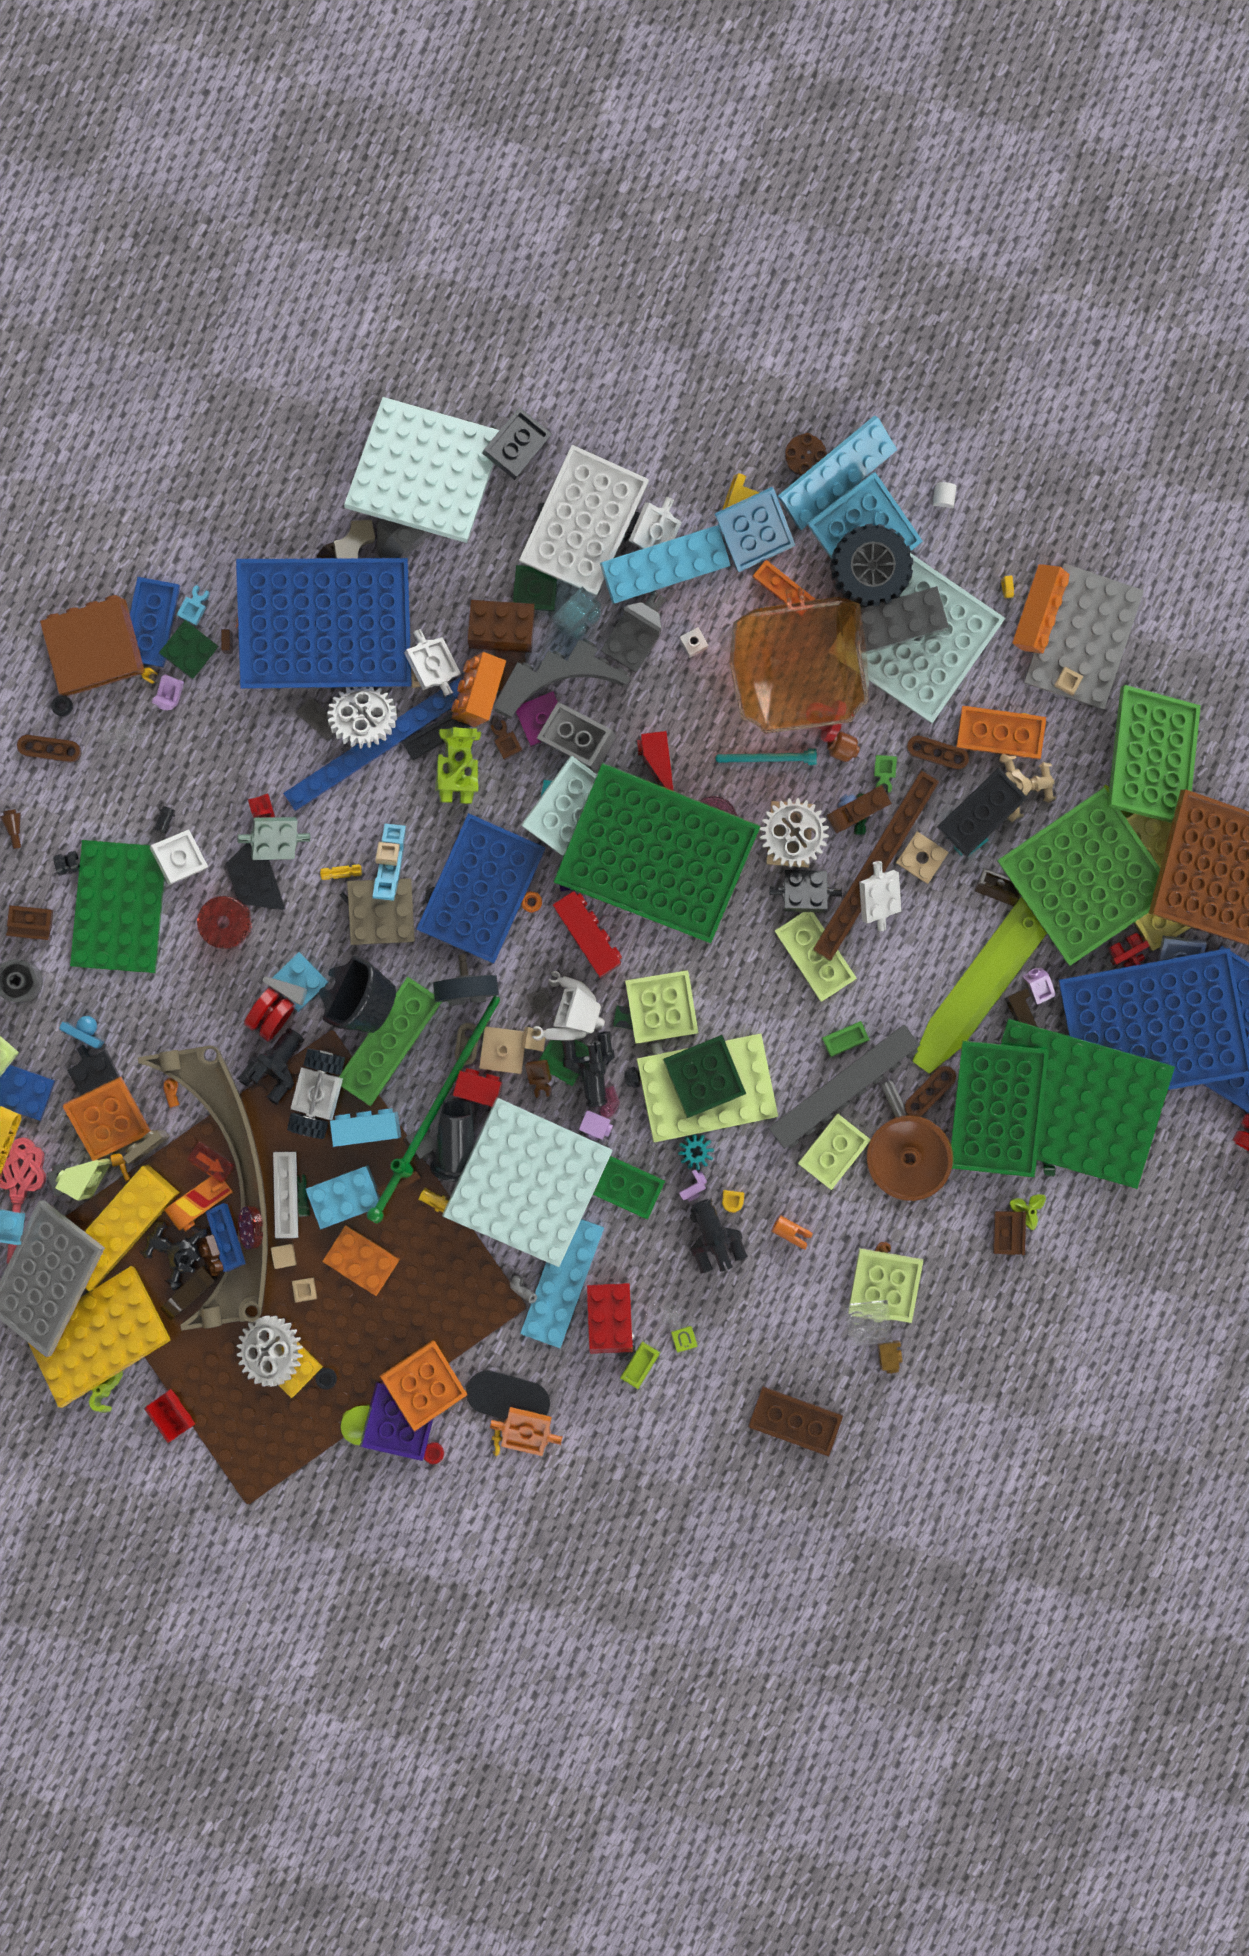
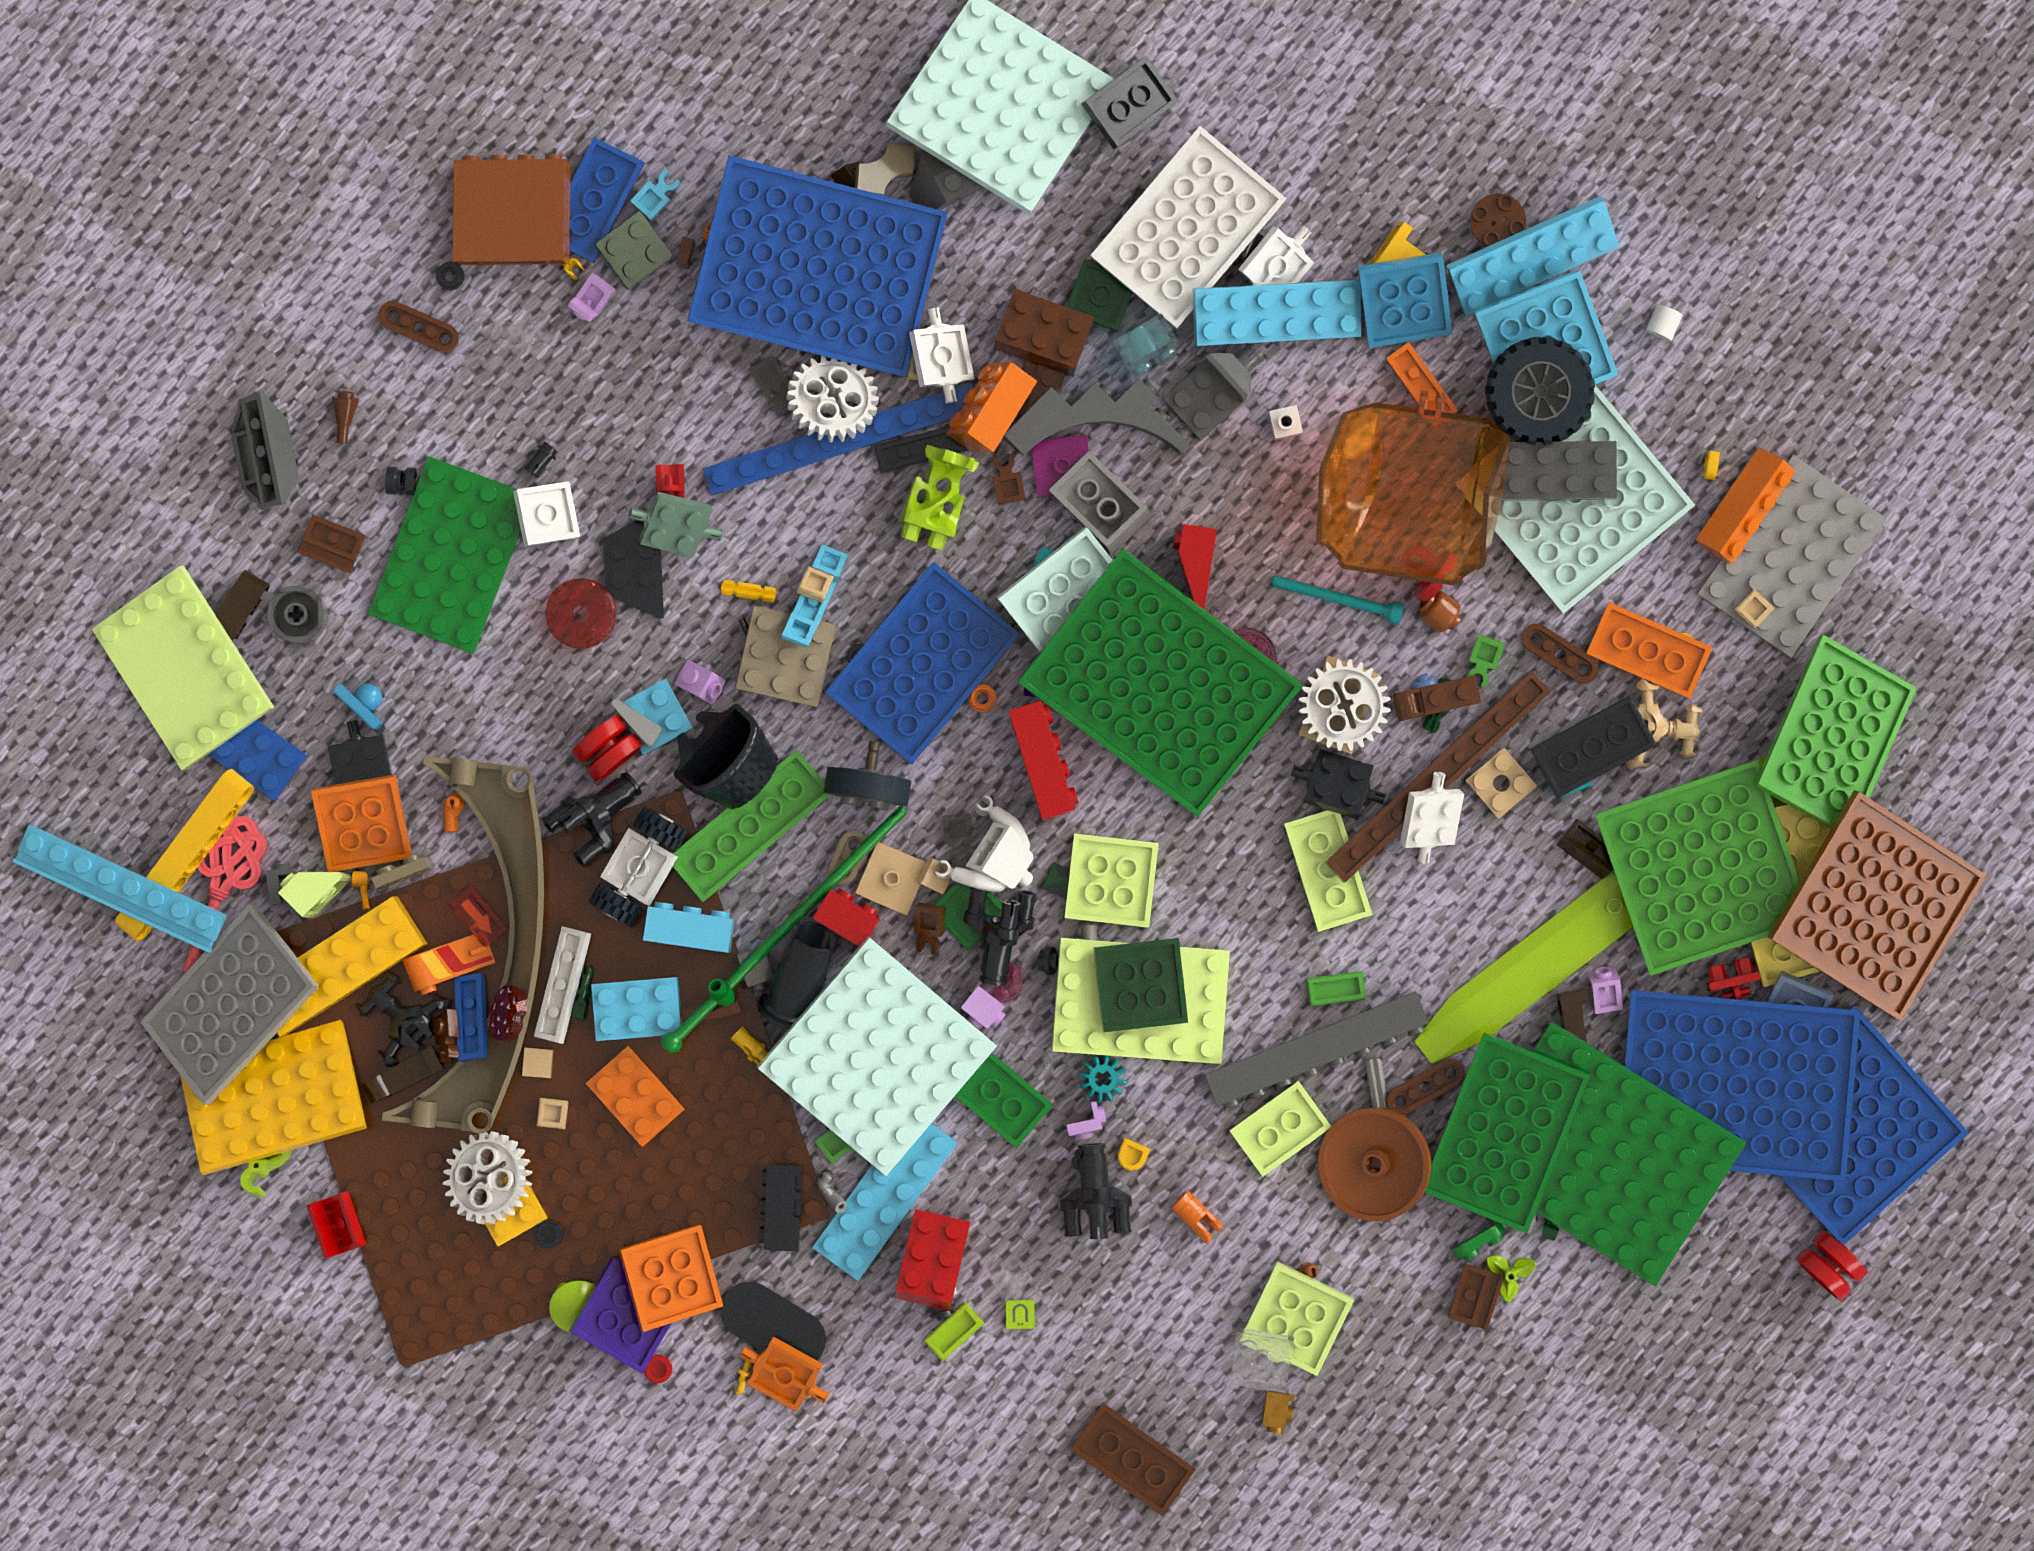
camera: 20 degrees right, 0 degrees up
none -> lavender bracket [674,660,725,705]
none -> black wedge [759,1163,804,1252]
none -> bright green plate [815,1130,853,1164]
none -> green plate [1452,1222,1506,1261]

